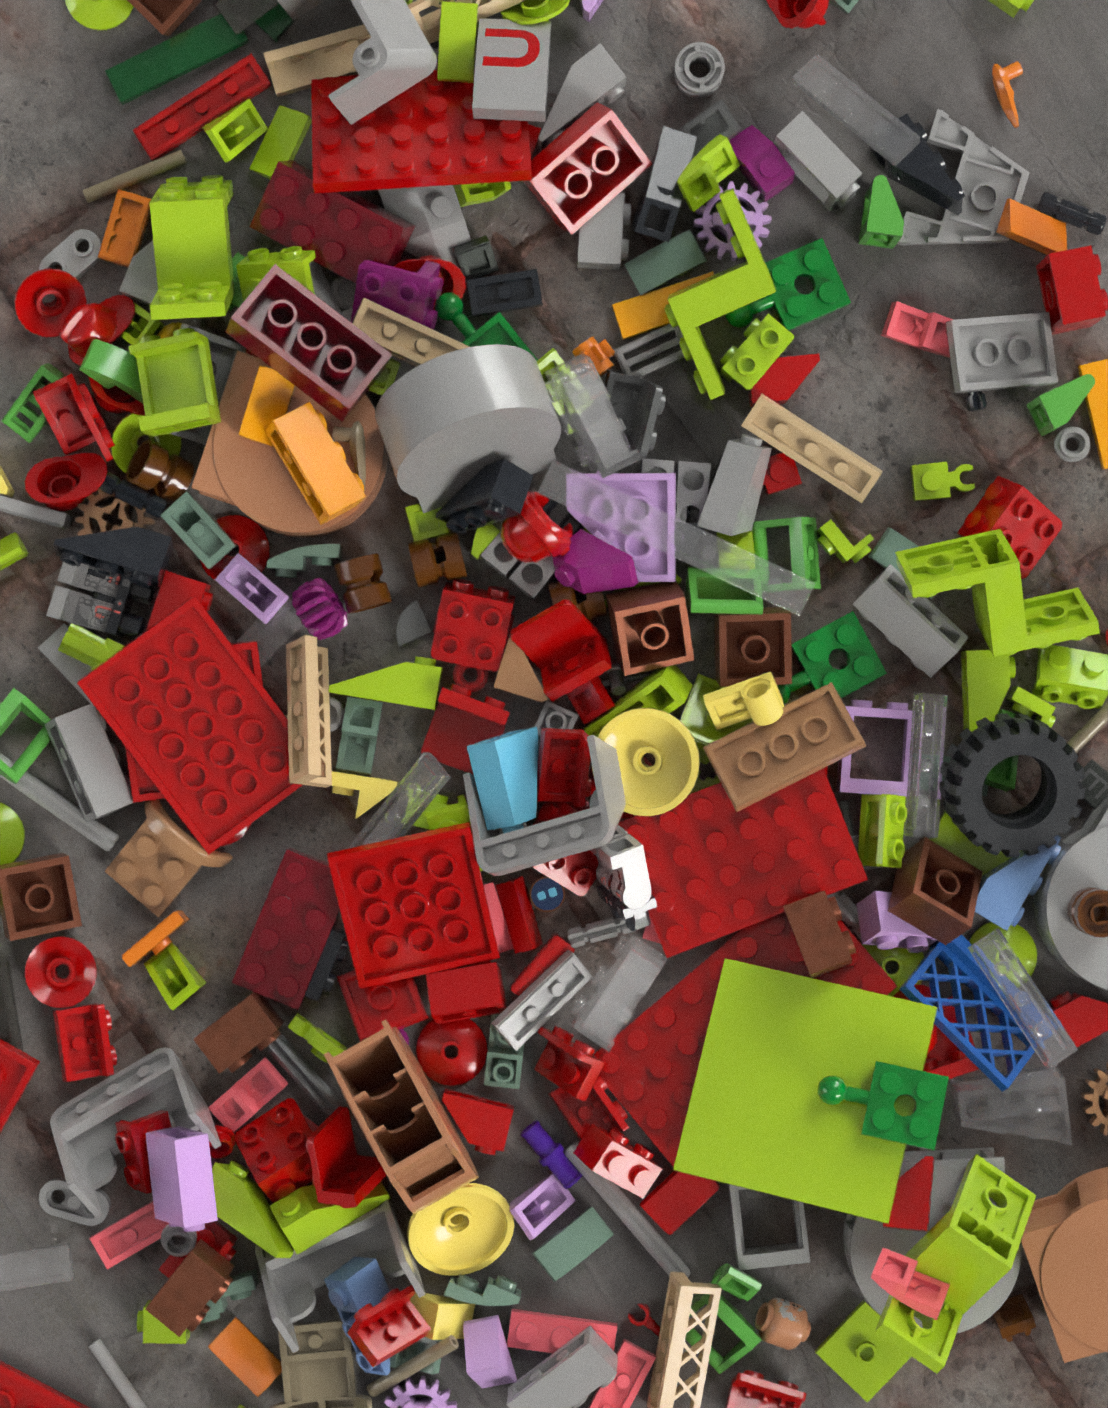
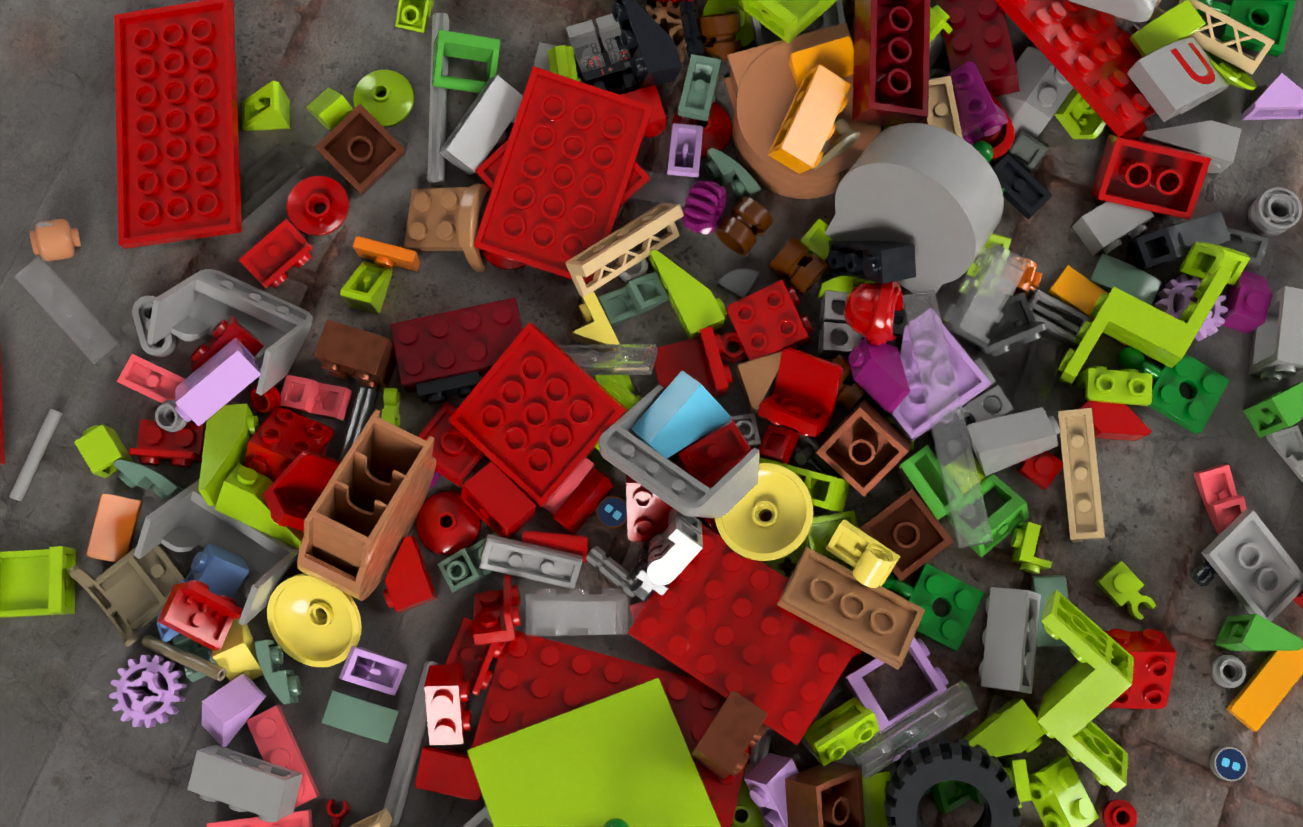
camera: 55 degrees right, 10 degrees down
copper brick [145,1239,234,1337] -> none
dark purple pin [520,1120,582,1189] -> none

